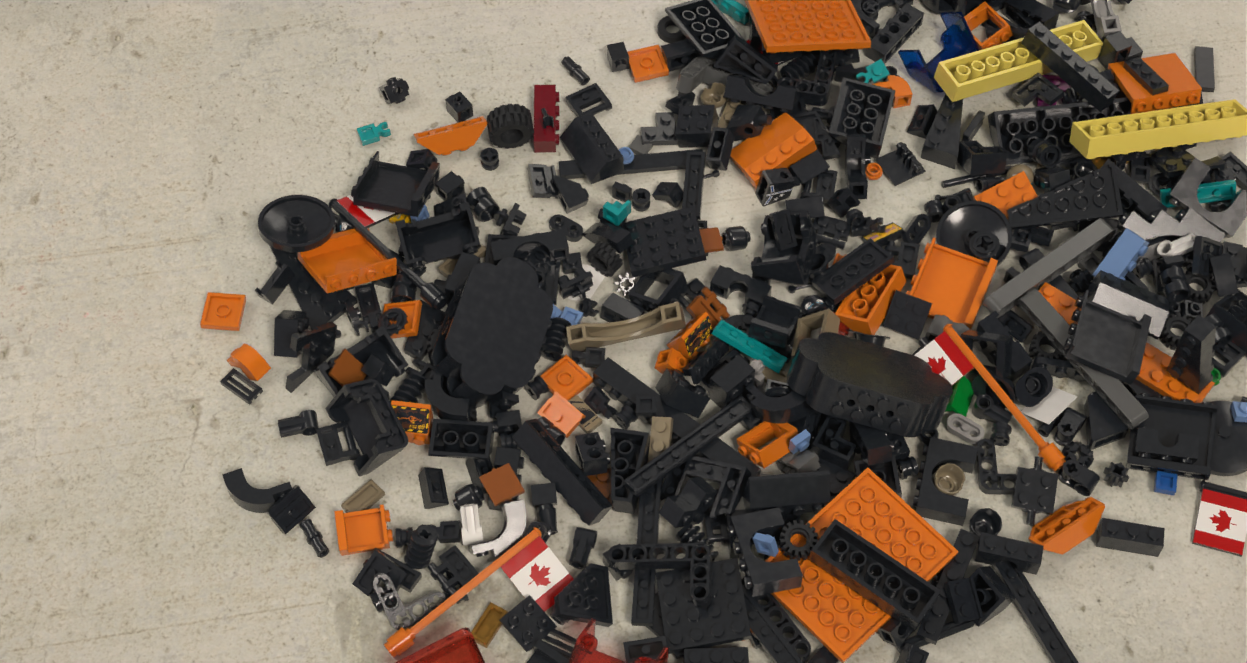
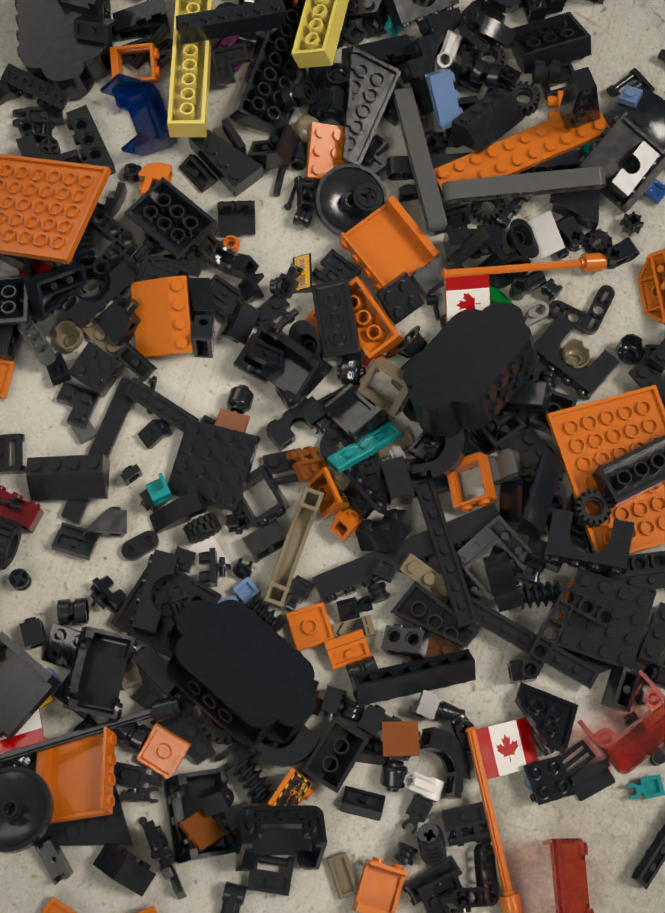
camera: 65 degrees left, 15 degrees up
black gear [378,308,408,336] -> none
pearl gold tile [469,602,508,648] -> none
black wheel [525,375,549,400] -> none
black piece [569,527,597,569] -> none
medium blue plate [619,147,634,164] -> none
black wheel [632,188,651,212] -> none
medium blue plate [753,532,779,557] -> none
medium blue plate [788,429,811,455] -> none
teal plate [856,59,890,84] -> none
black plate [902,214,931,244] -> none
black plate [1011,456,1058,526] -> none
black panel [1064,290,1152,384] -> none

